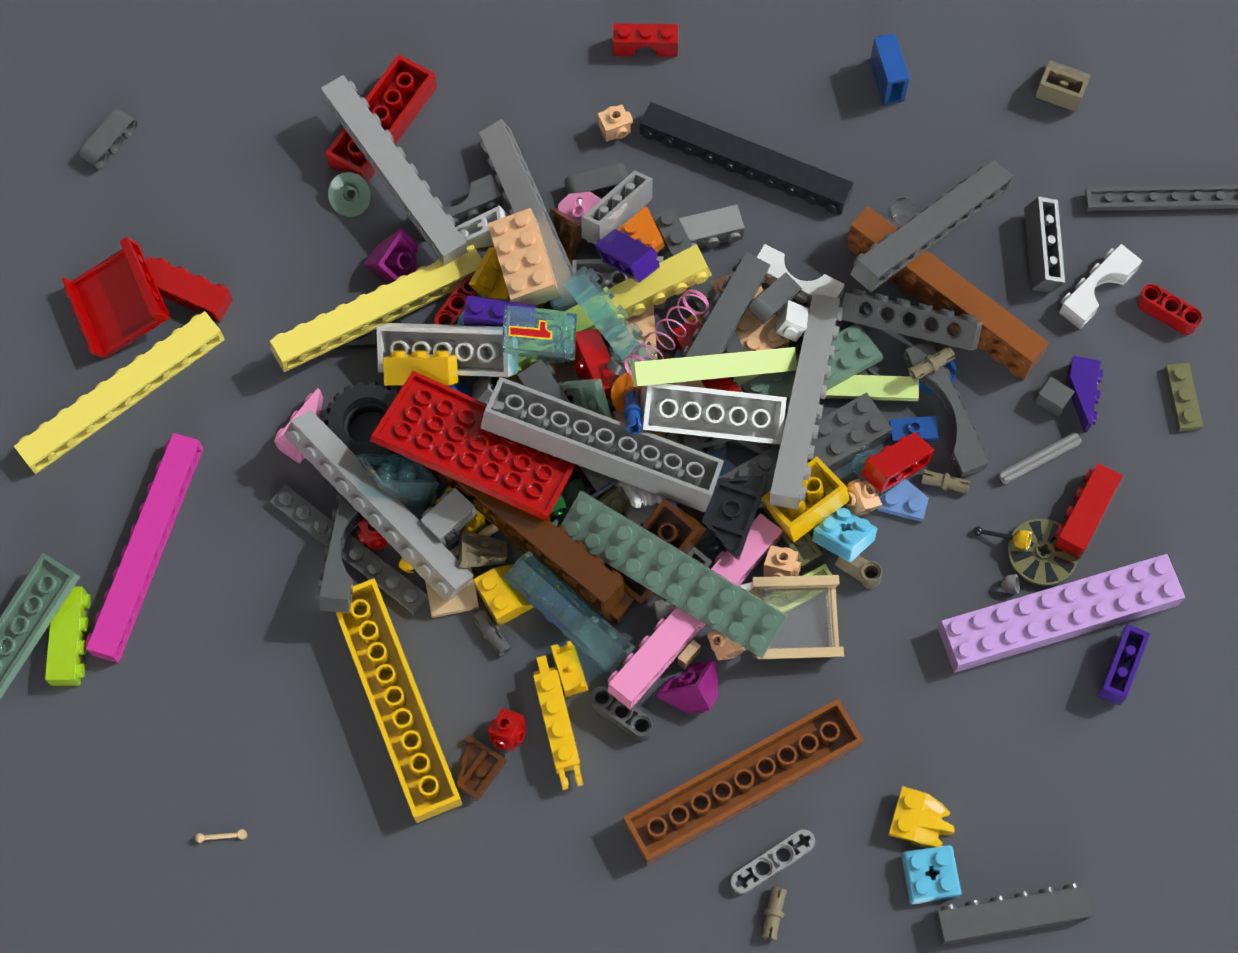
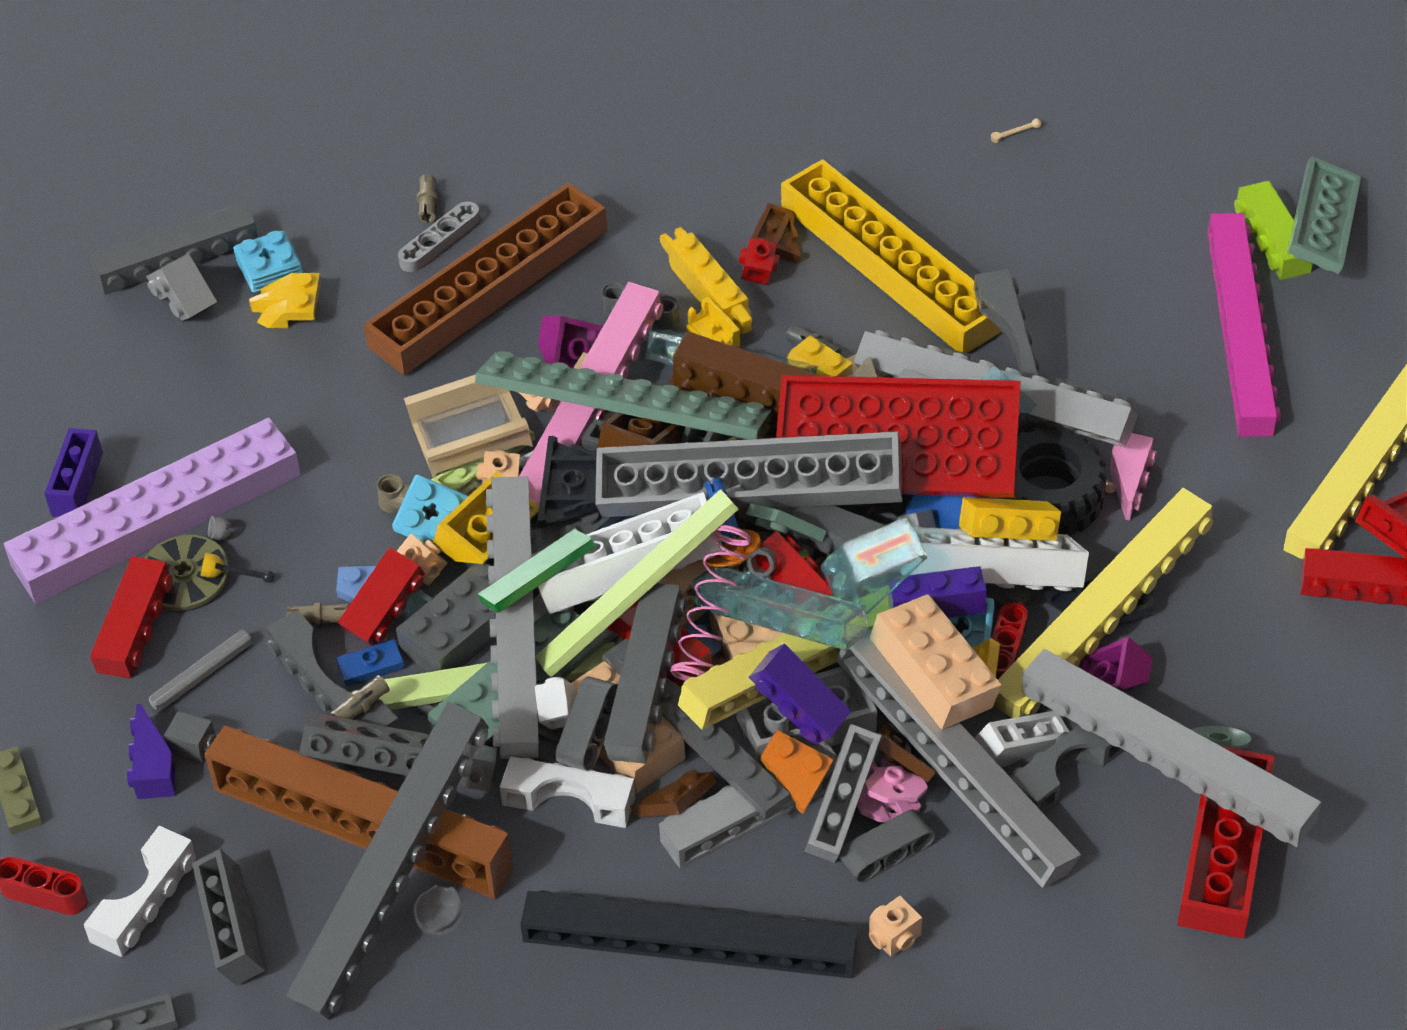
camera: 165 degrees right, 20 degrees down
none -> light grey brick [146,253,217,321]
none -> tile [478,529,595,613]
none -> reddish brown wing [630,770,717,818]

